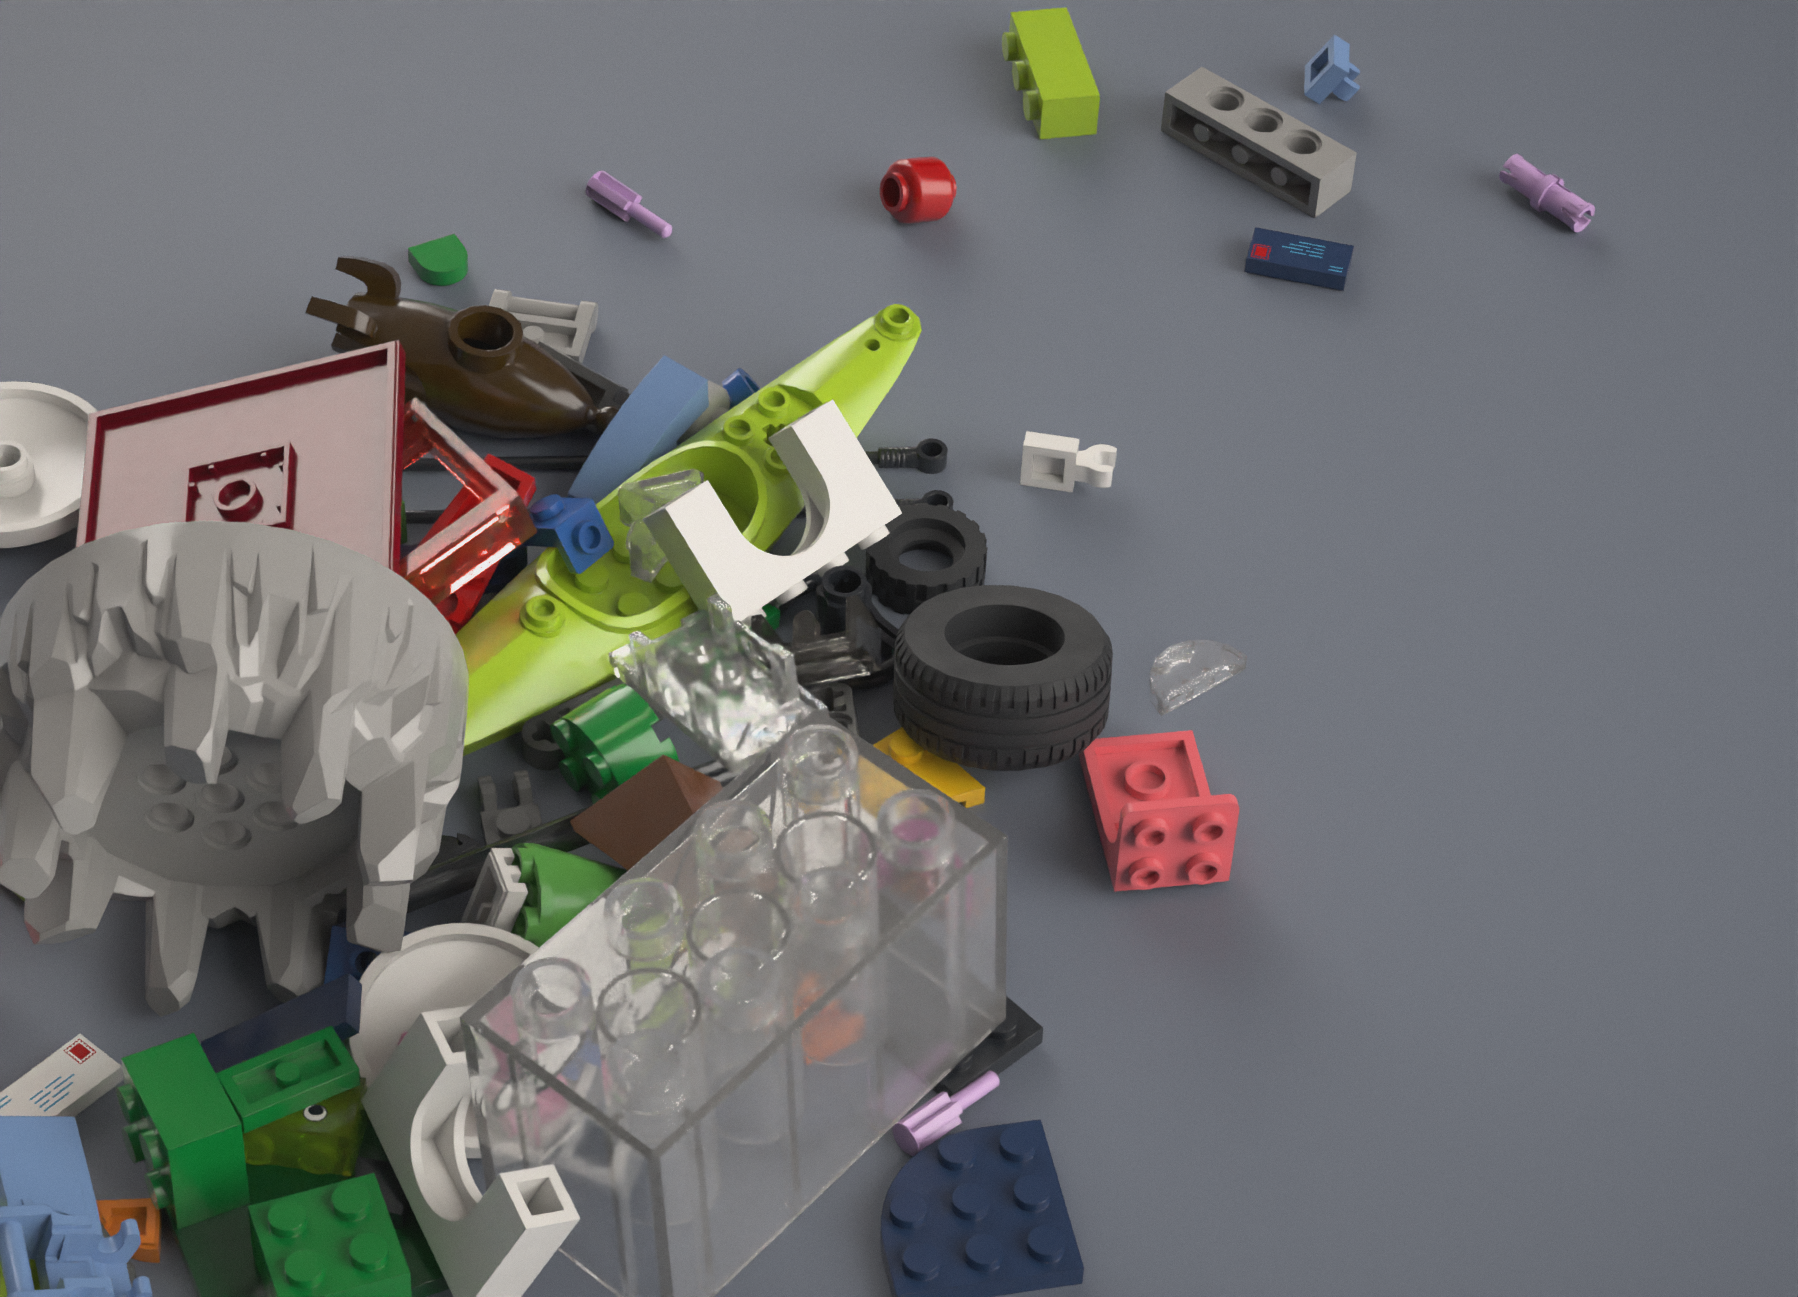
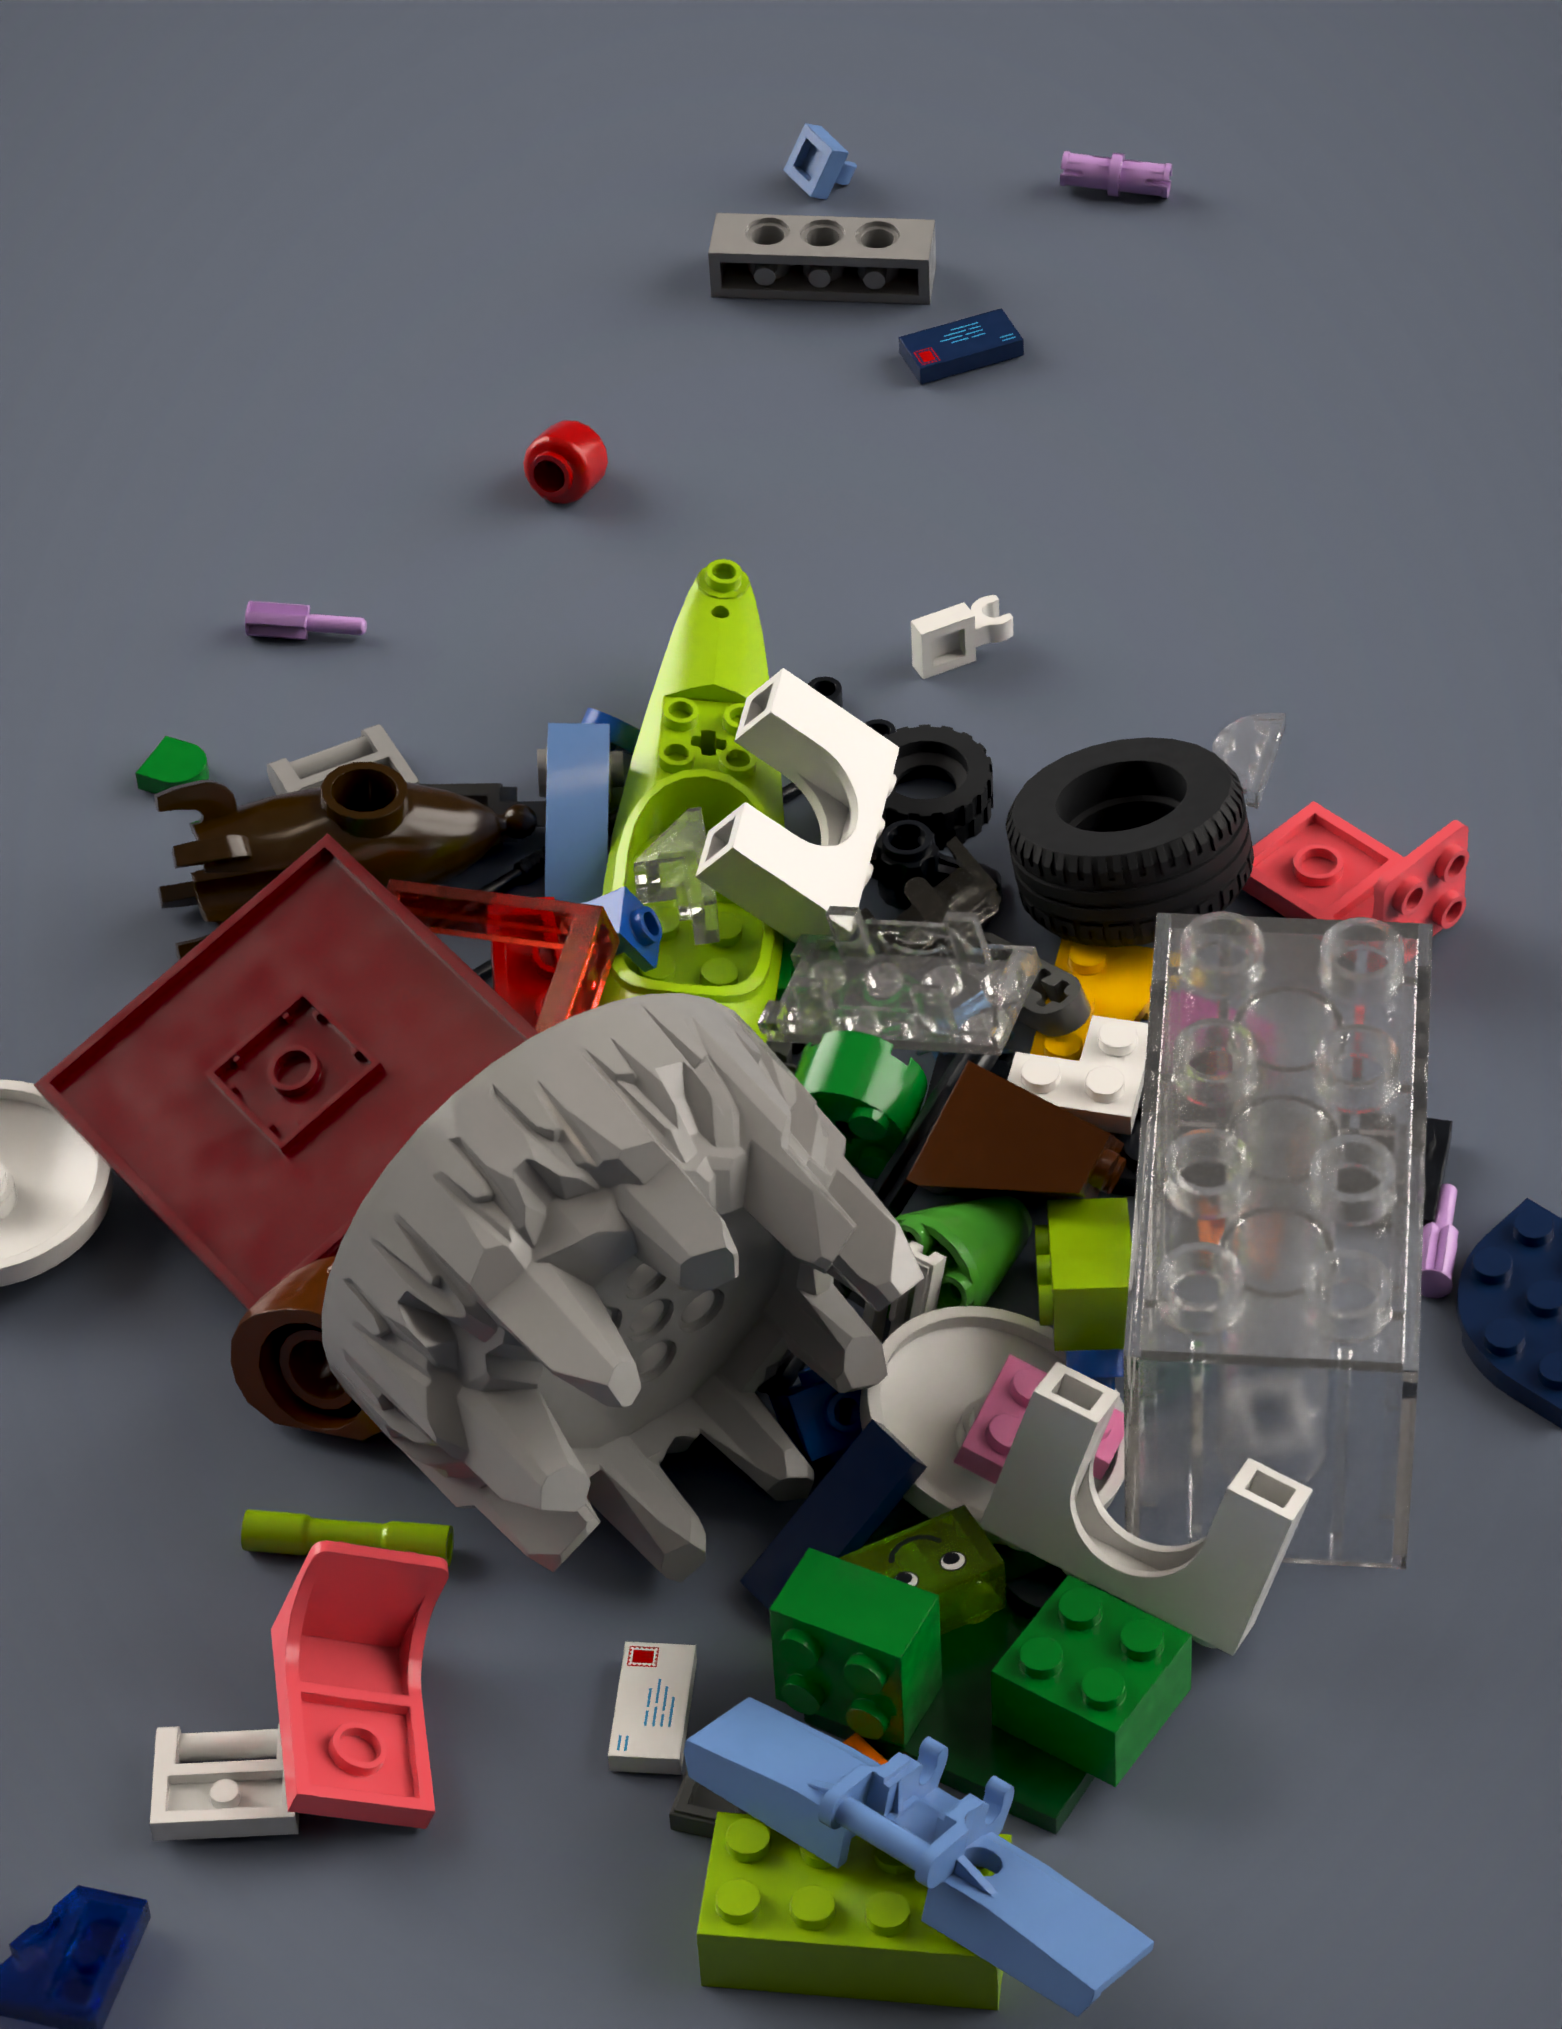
camera: 30 degrees left, 0 degrees up
green plate [216,1026,361,1134] -> none
lime brick [1002,7,1100,140] -> none

